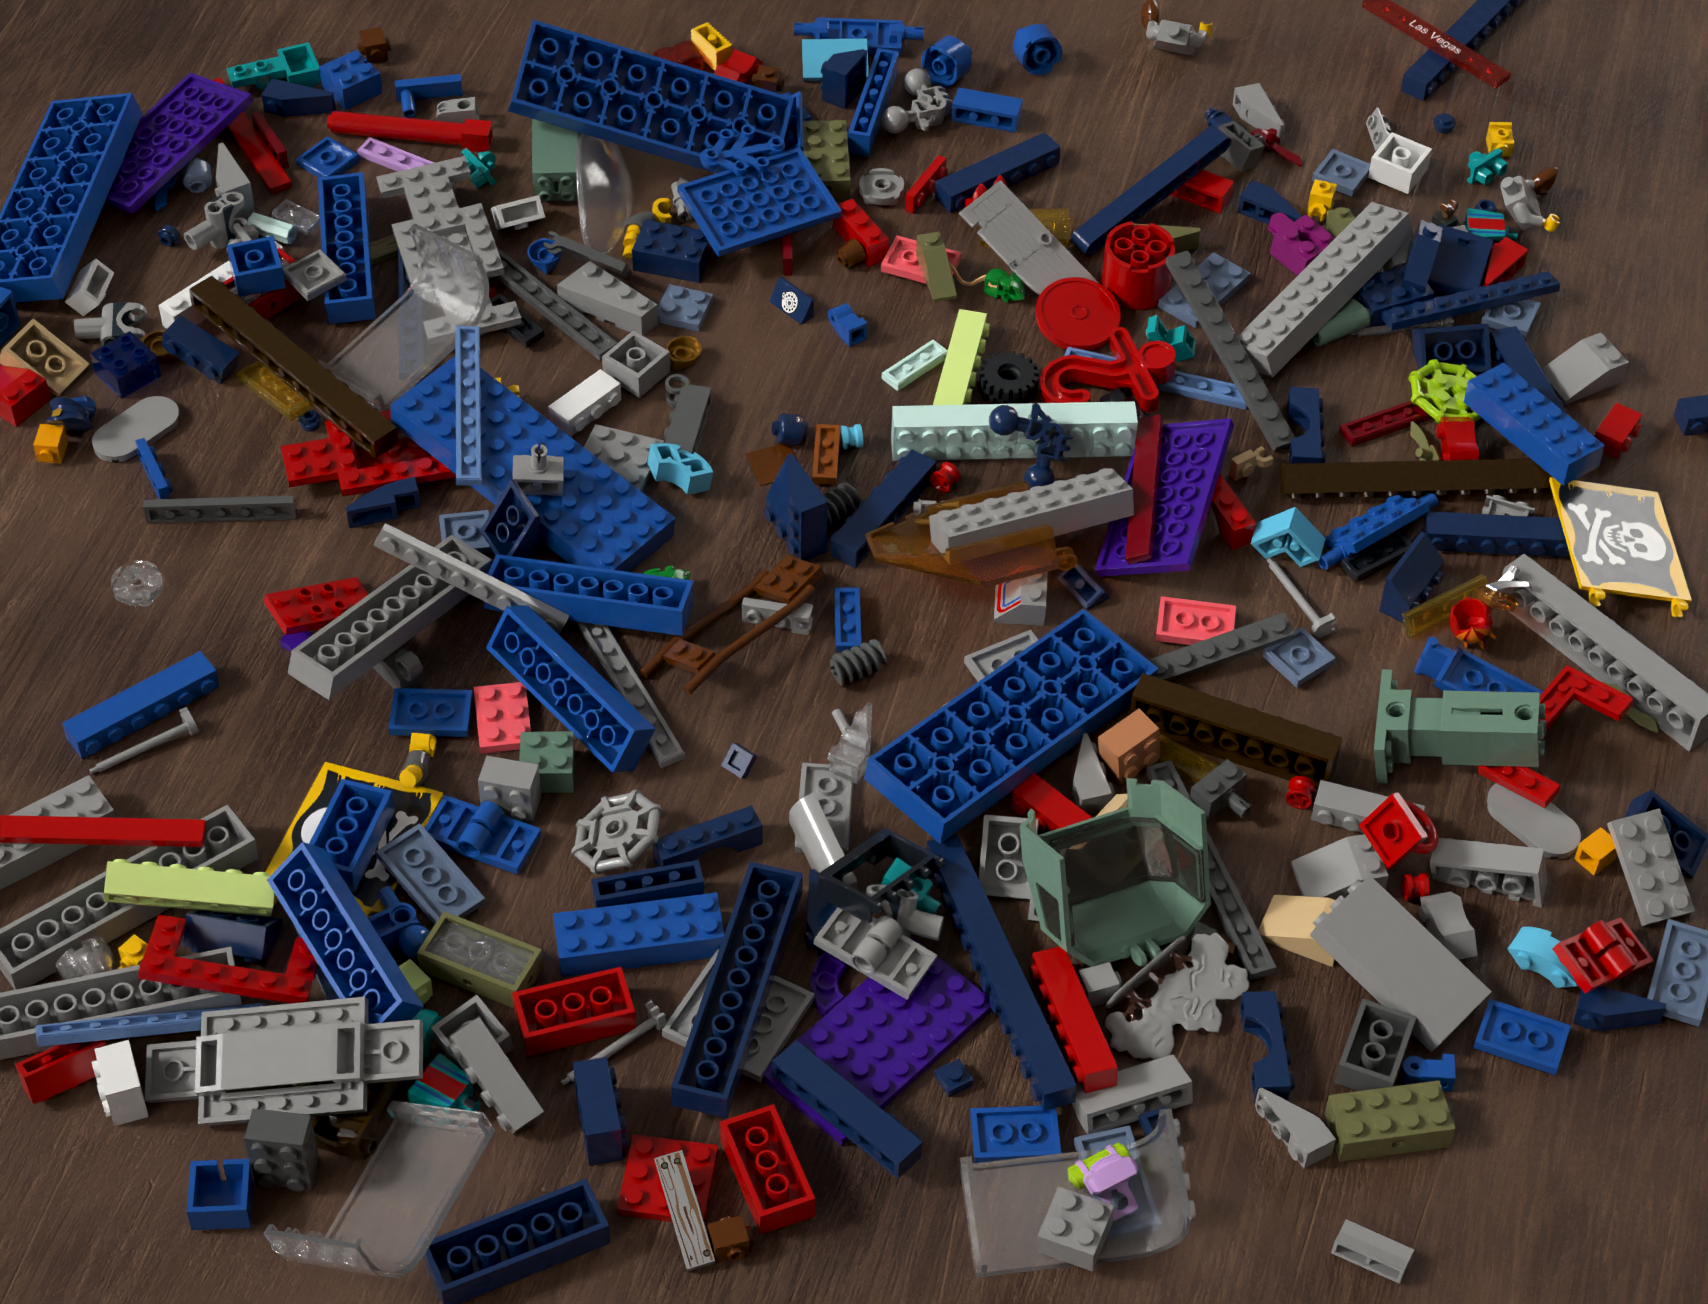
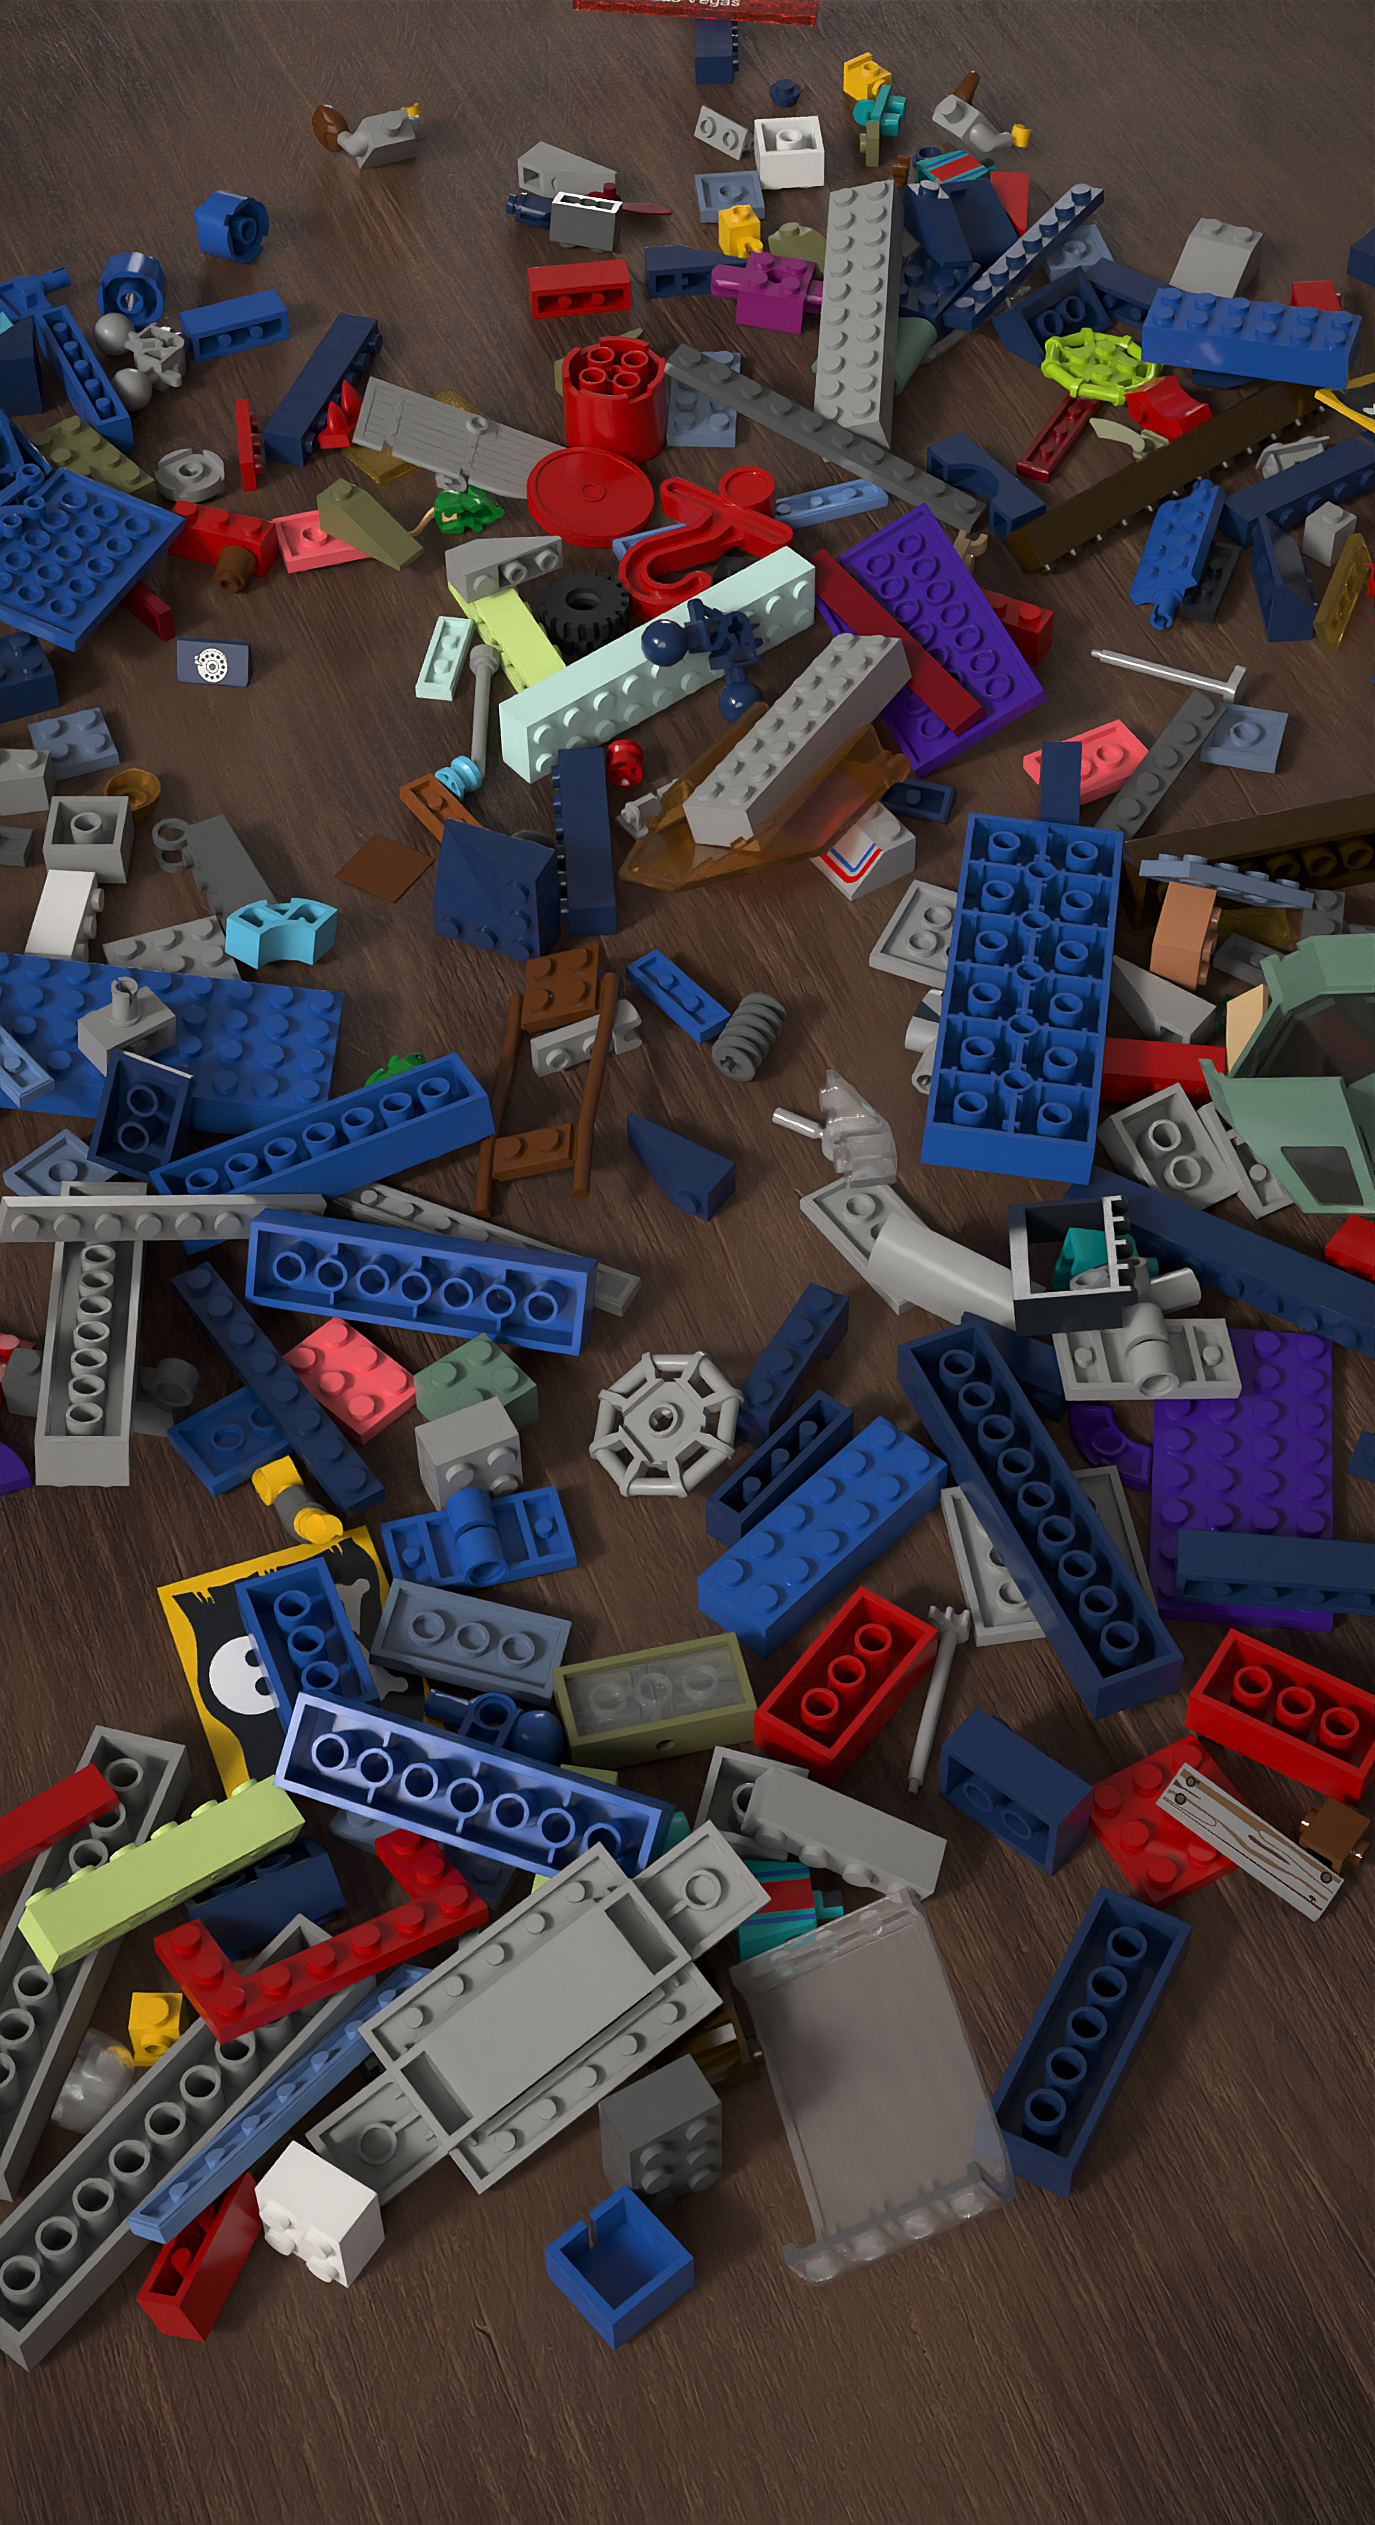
camera: 35 degrees left, 0 degrees up
plate [721,743,757,779] -> none
dark blue head [771,413,808,446] -> none
blue leg [828,303,867,347] -> none
dark blue beam [1070,125,1232,256] -> none
teal brick [1146,315,1196,362] -> none
medium azure brick [1251,507,1326,567] -> none
none -> dark blue plate [170,1261,386,1519]
none -> light grey slope [445,536,563,604]
none -> light grey piece [469,644,499,780]
none -> dark blue slope [627,1112,736,1222]
none -> olive plate [860,121,879,167]
none -> dark blue slope [1036,741,1082,826]
none -> sand blue plate [1139,854,1314,909]
none -> light grey brick [1301,501,1357,567]

